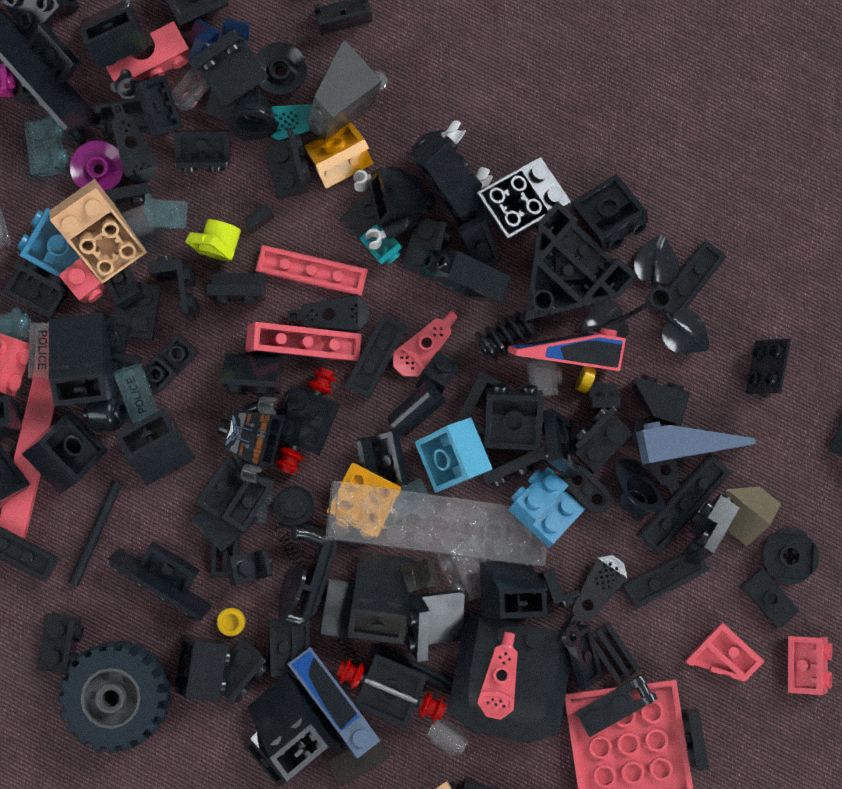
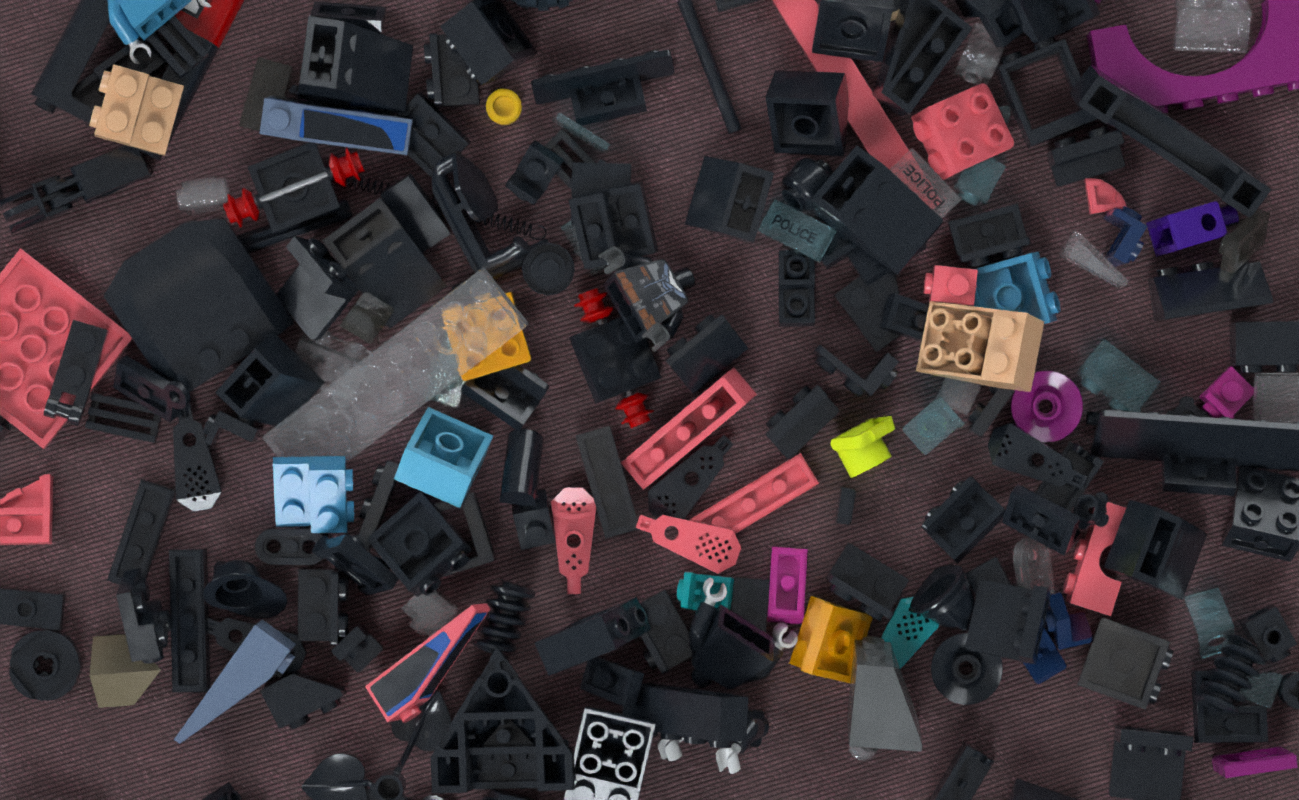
camera: 135 degrees right, 5 degrees up
coral piece [477,632,518,720] -> none
yellow tile [575,366,596,393] -> none
none -> clear light blue piece [552,113,610,152]
none -> coral piece [636,515,741,574]
none -> dark pink slope [767,547,808,624]

